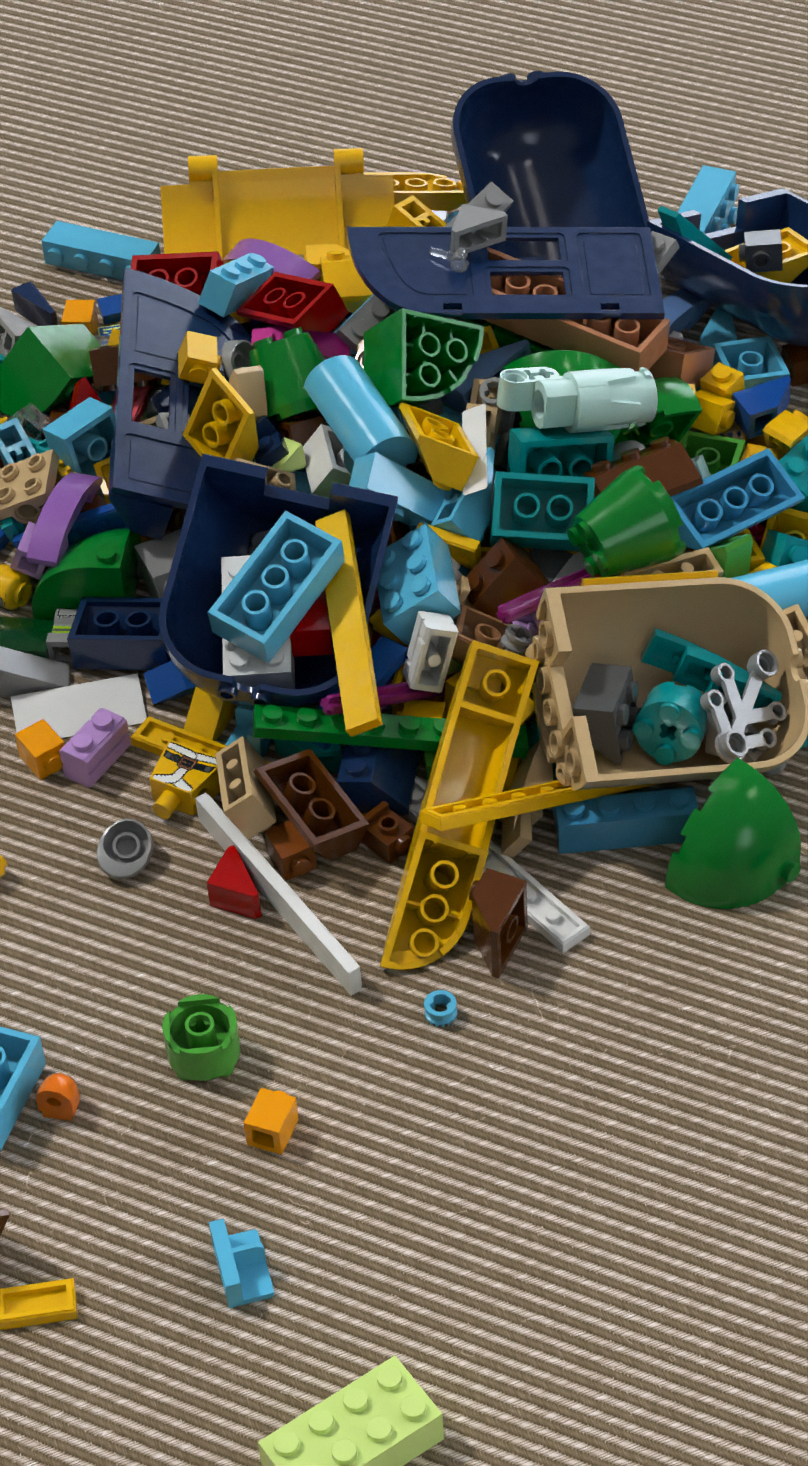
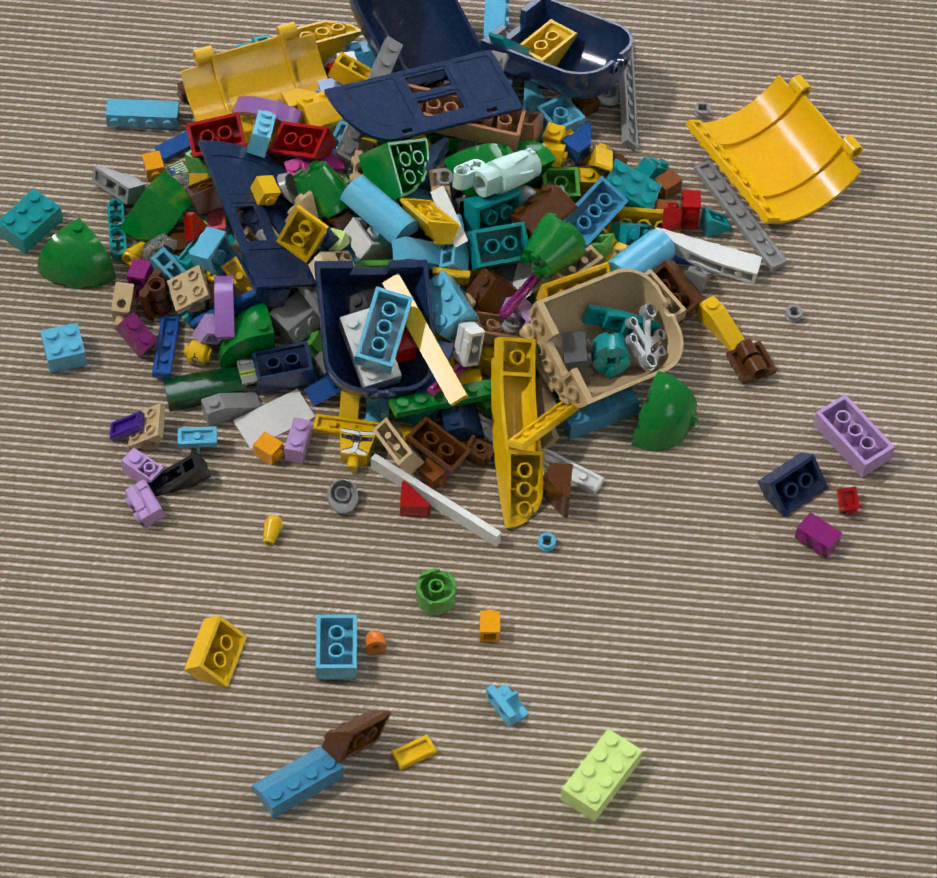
camera: 25 degrees left, 10 degrees up
dark blue slope [11,281,58,326] -> none
clear hand [429,247,469,273] -> none
light grey slope [450,204,508,258] -> none
dark grey brick [739,229,783,273] -> none

